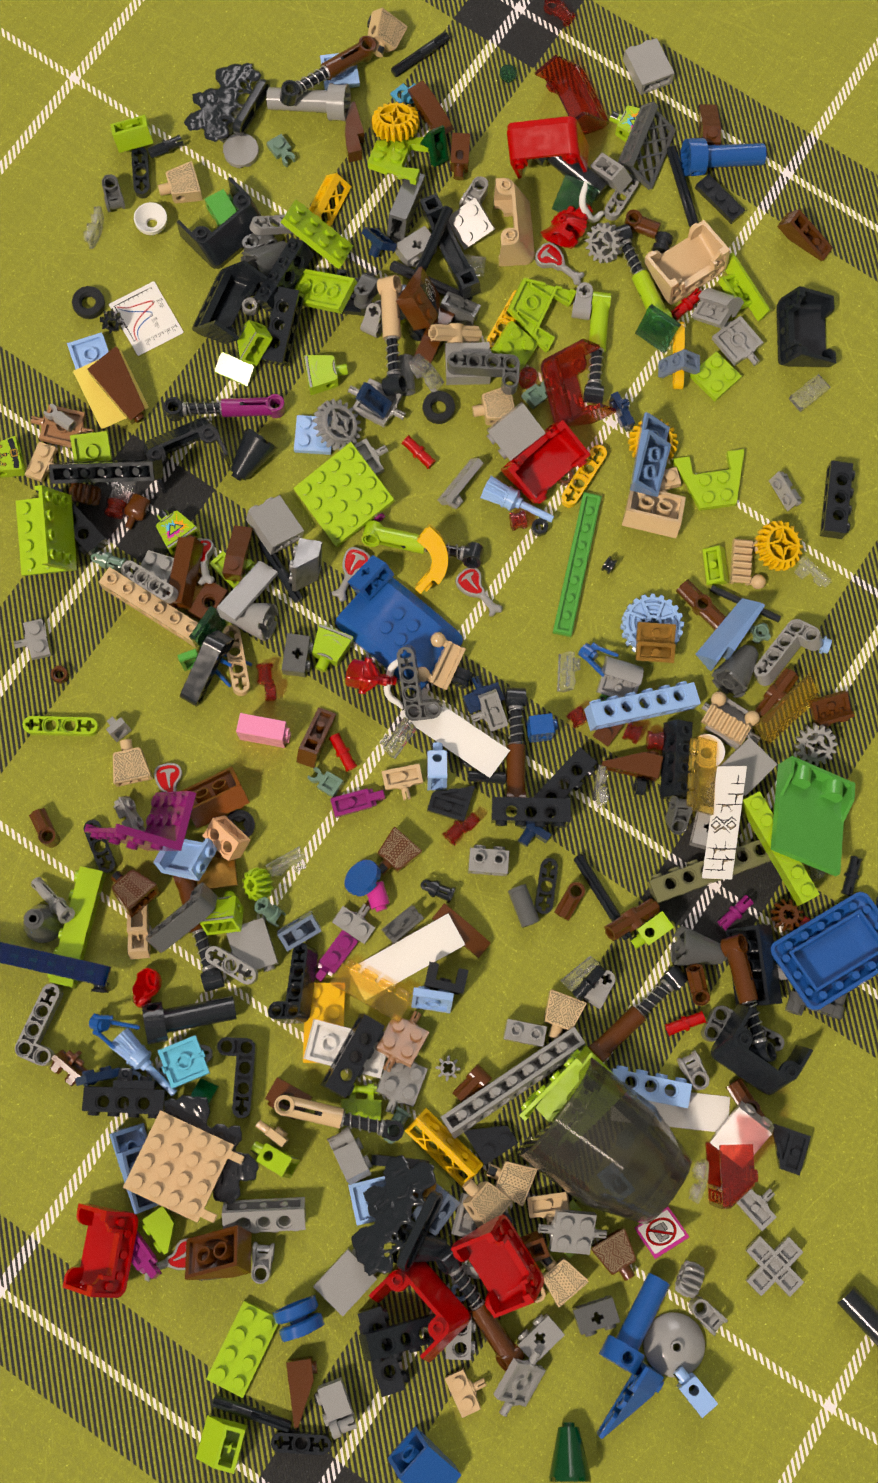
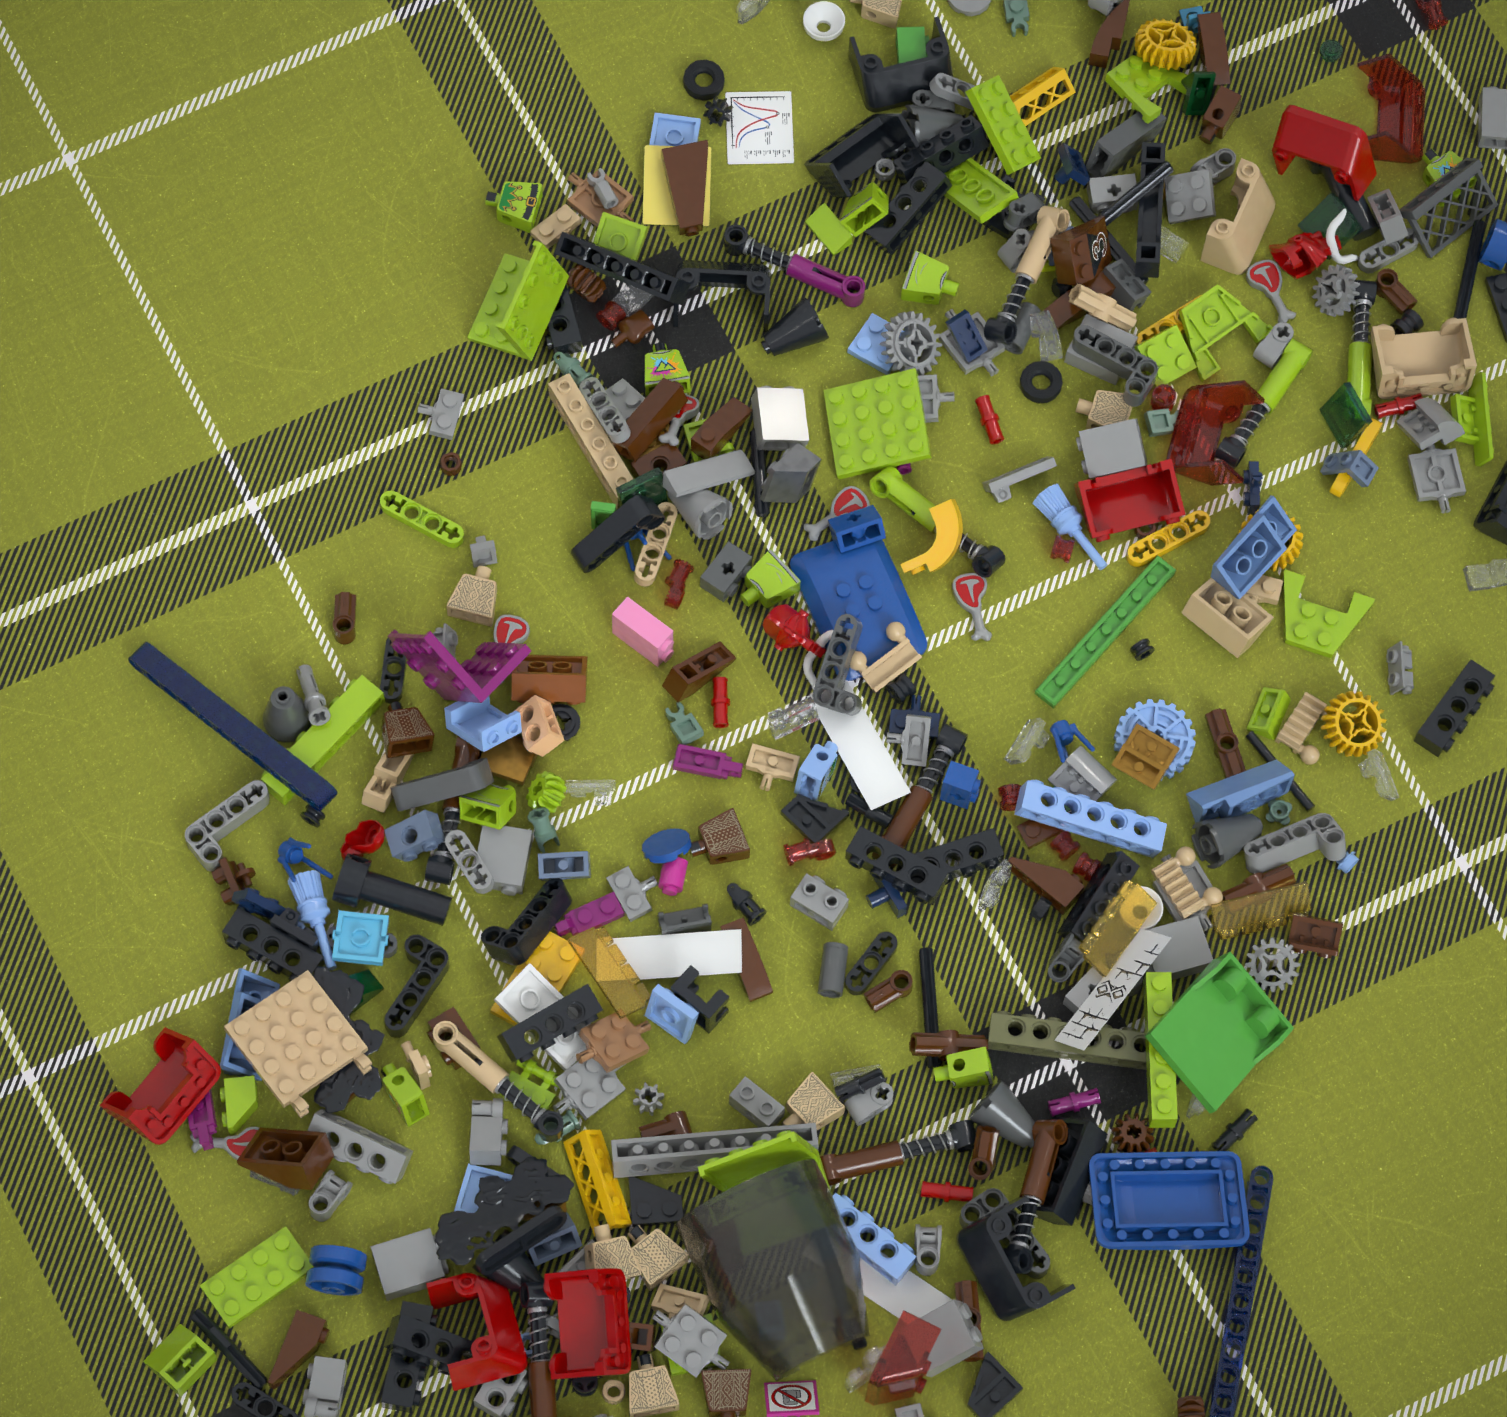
camera: 30 degrees right, 10 degrees down
black axle [531,518,548,537] -> none
lime plate [690,351,742,402] -> none
dark grey beam [785,991,847,1020] -> none
none -> sand blue brick [384,810,445,862]

